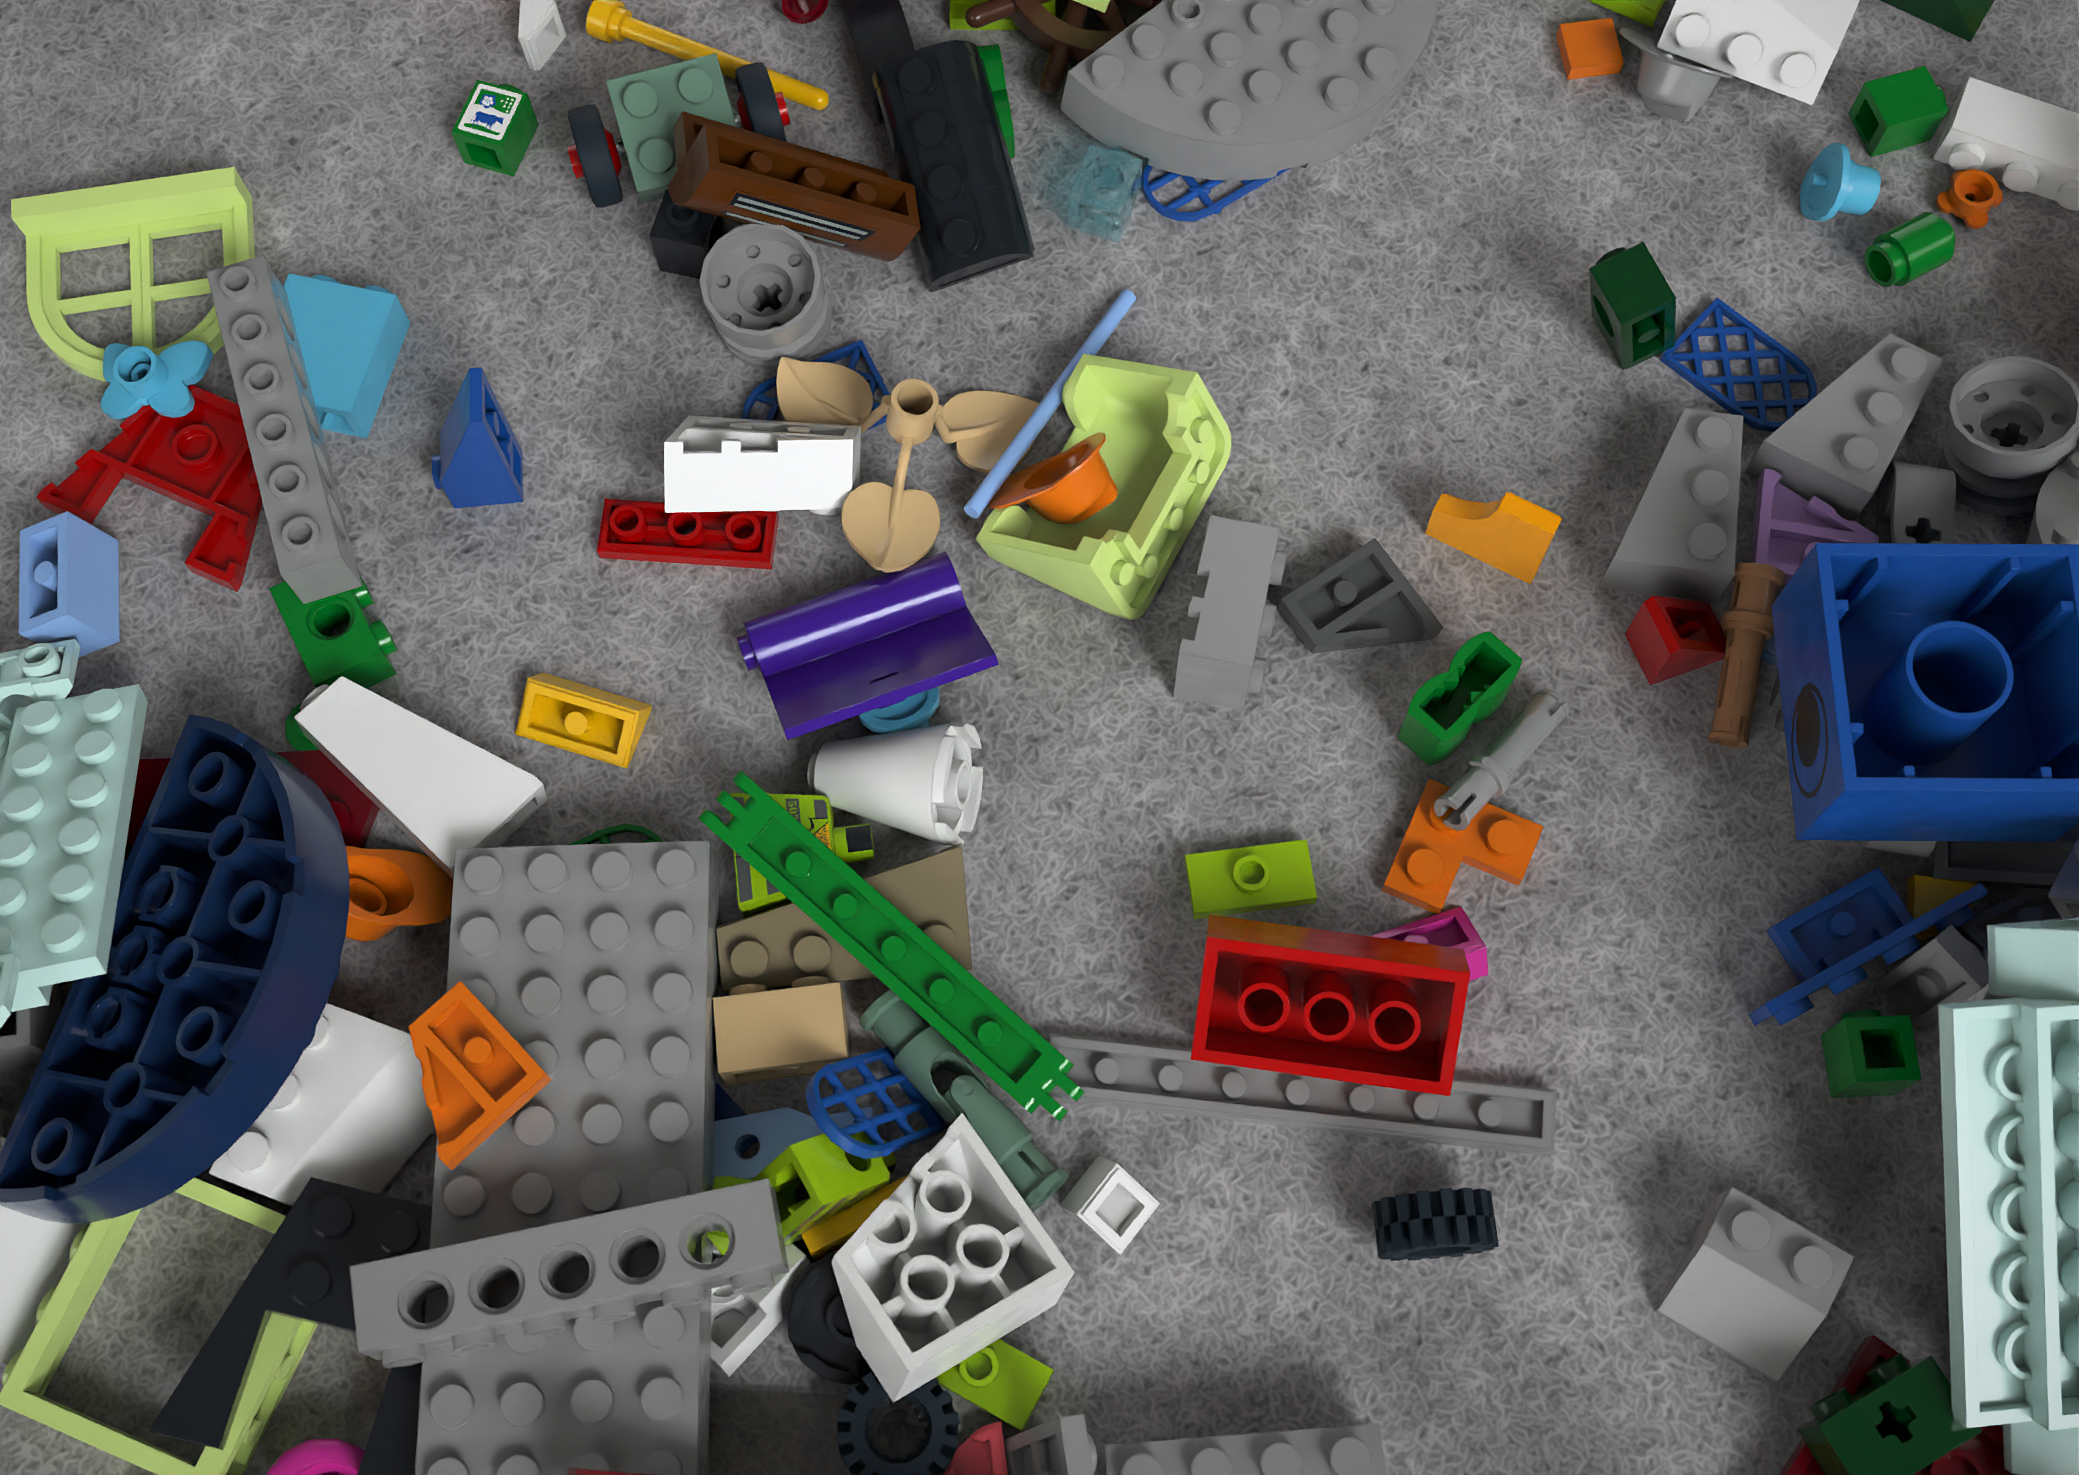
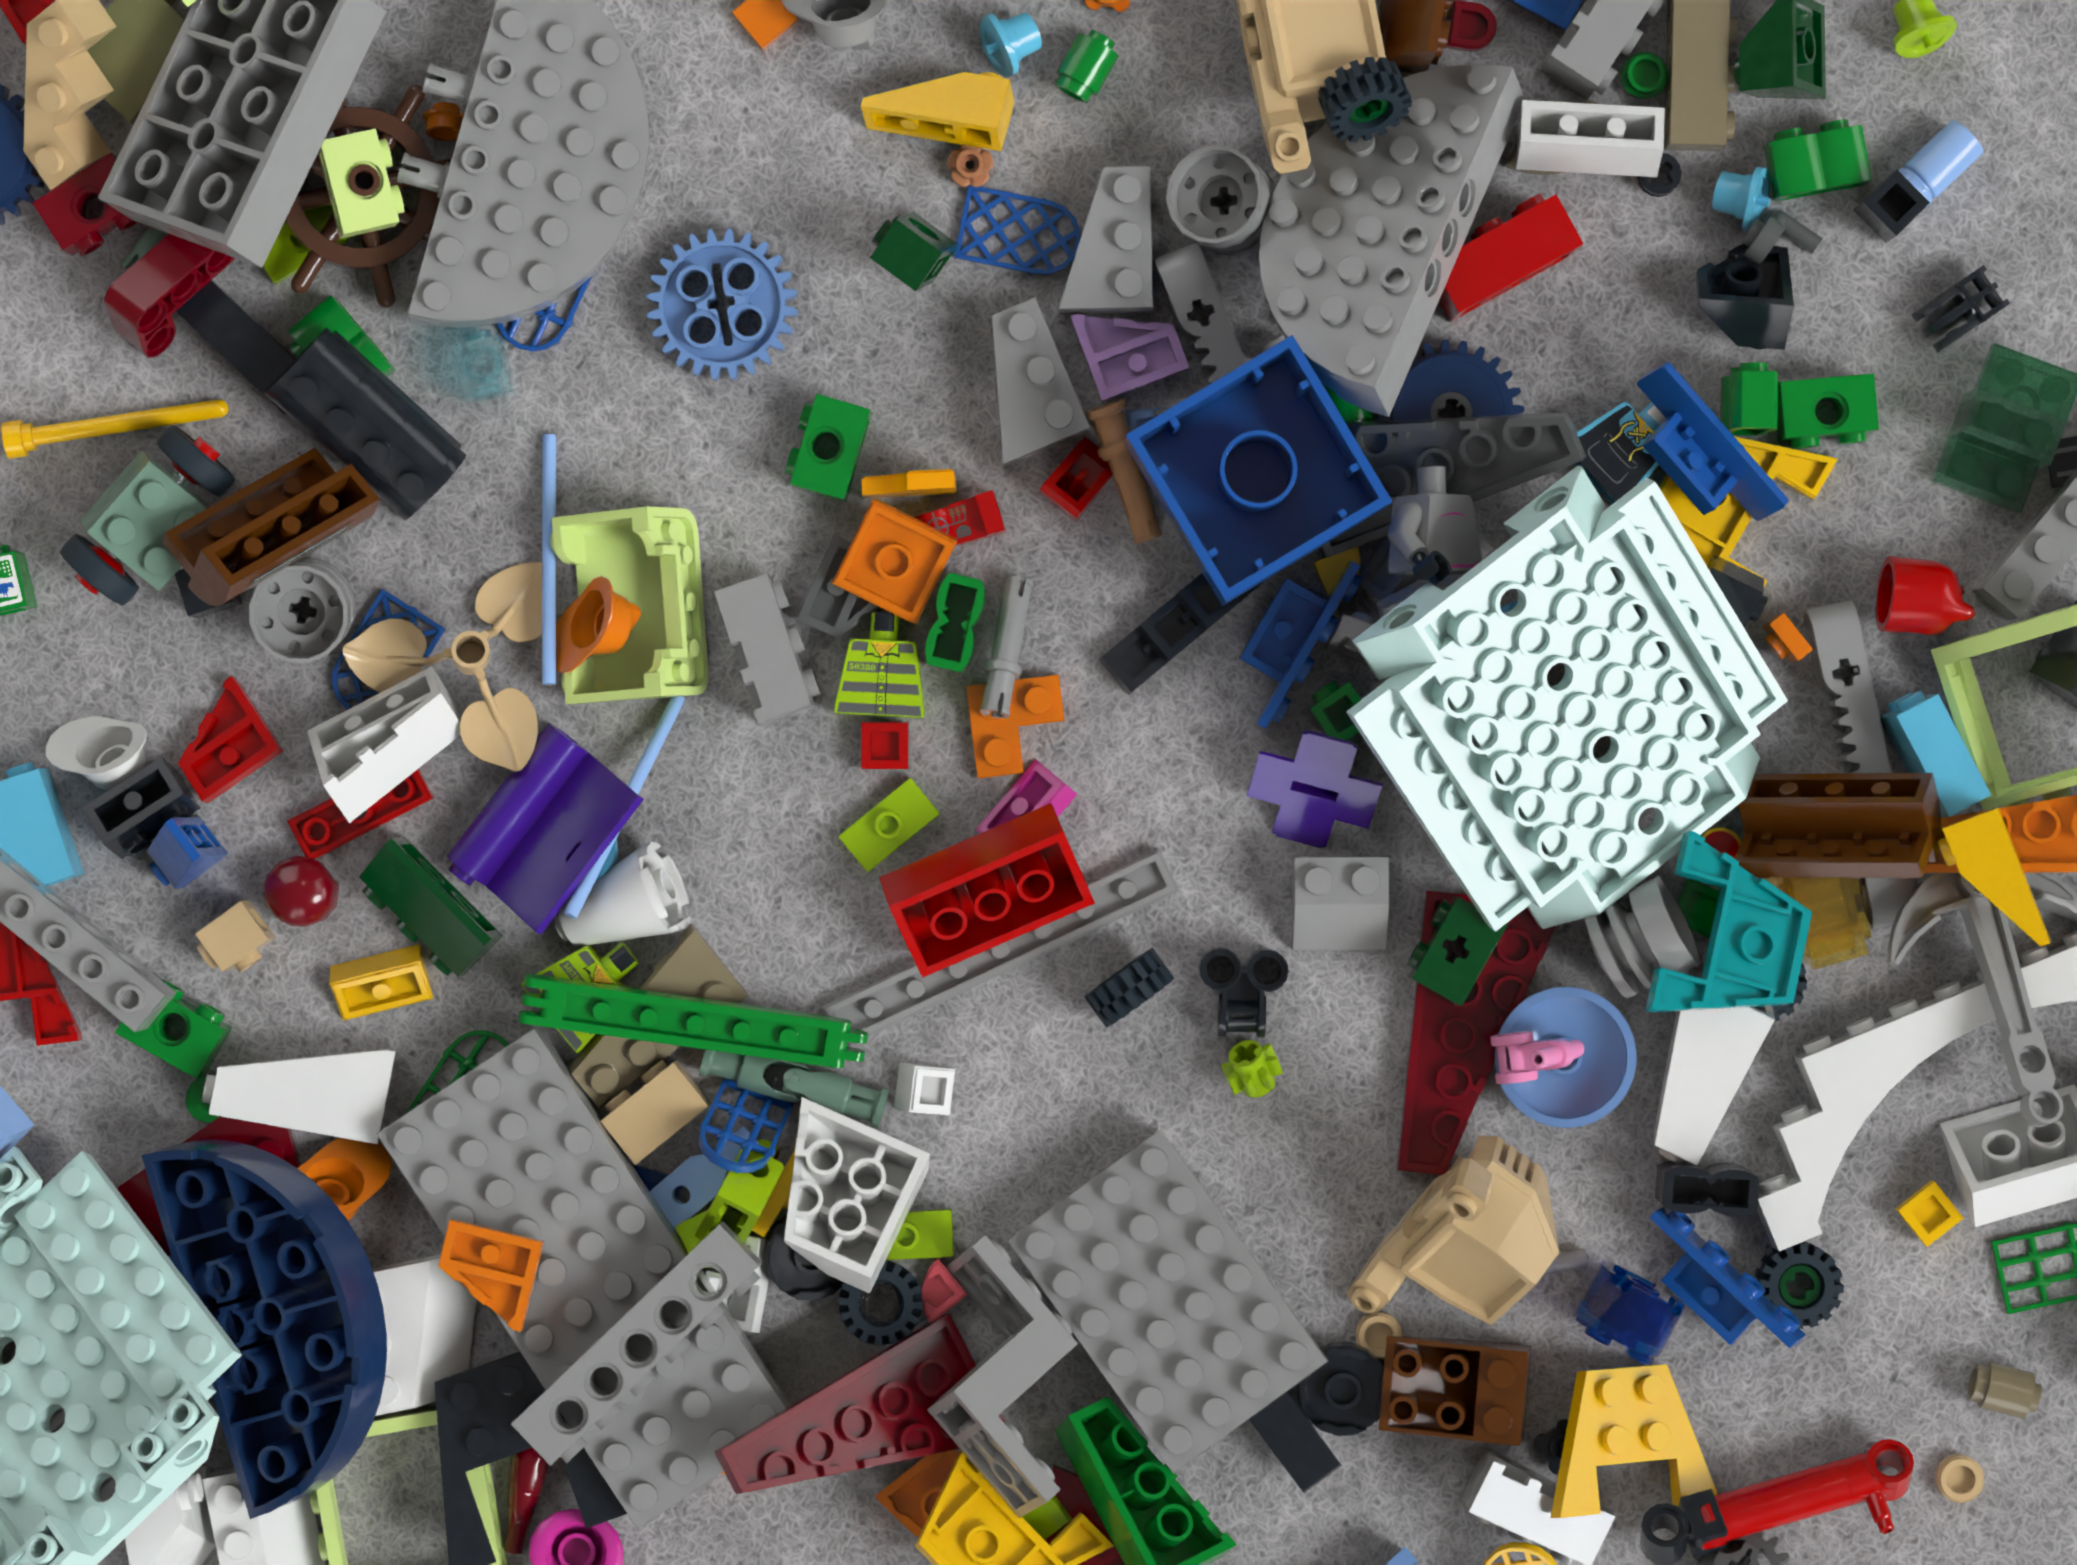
camera: 30 degrees left, 20 degrees up
none -> white piece [46,716,147,790]
none -> black brick [82,756,200,859]
none -> red wing [178,676,284,804]
none -> tan brick [195,900,276,973]
none -> dark red hair [263,856,339,927]
none -> dark green slope [359,837,503,977]
none -> dark red piece [504,1448,549,1554]
none -> light blue axle [564,696,685,919]
none -> medium blue gear [646,228,799,381]
none -> green brick [785,394,872,502]
none -> orange plate [832,498,958,625]
none -> torso [834,612,925,718]
none -> yellow slope [861,72,1015,151]
none -> red plate [861,722,909,769]
none -> red leg [914,490,1007,547]
none -> nougat plate [947,145,993,188]
none -> black slope [1099,573,1269,695]
none -> black piece [1198,947,1289,1038]
none -> lime gear [1221,1040,1283,1098]
none -> piece [1247,730,1383,848]

